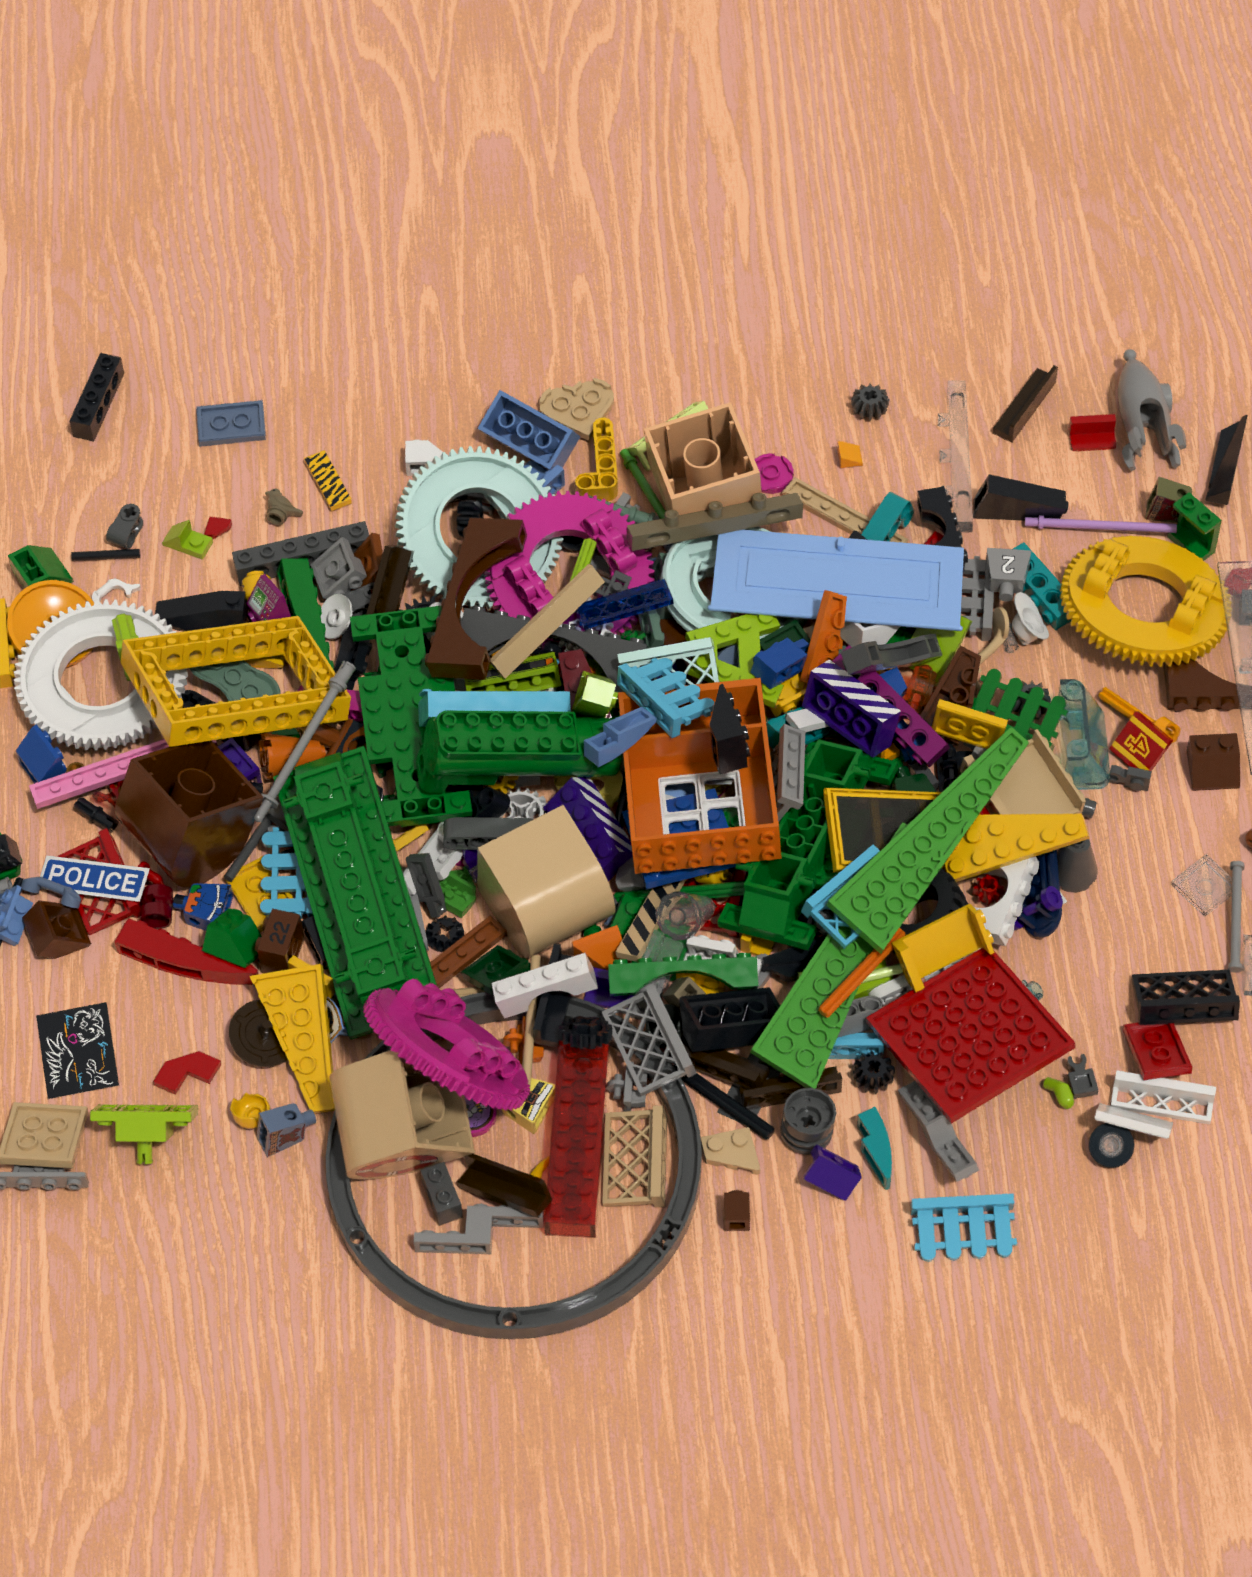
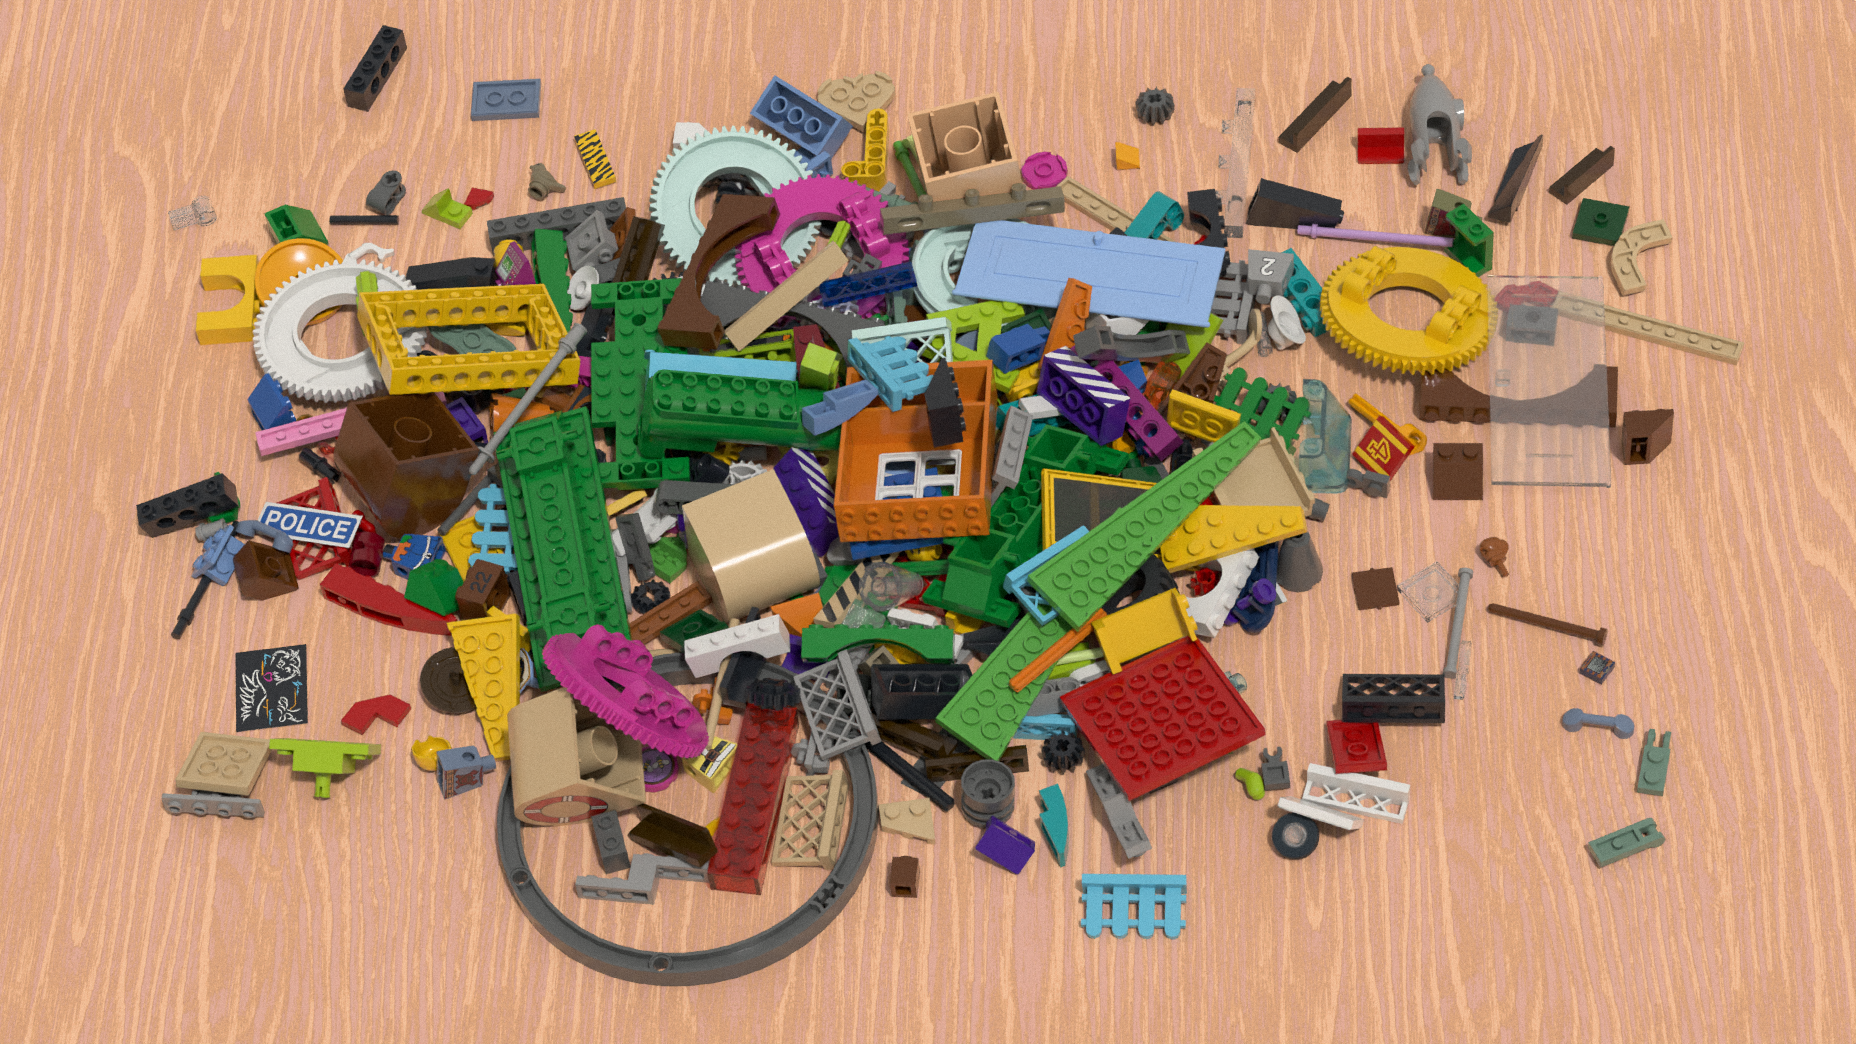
camera: 10 degrees right, 5 degrees down
none -> reddish brown piece [1352,567,1400,610]

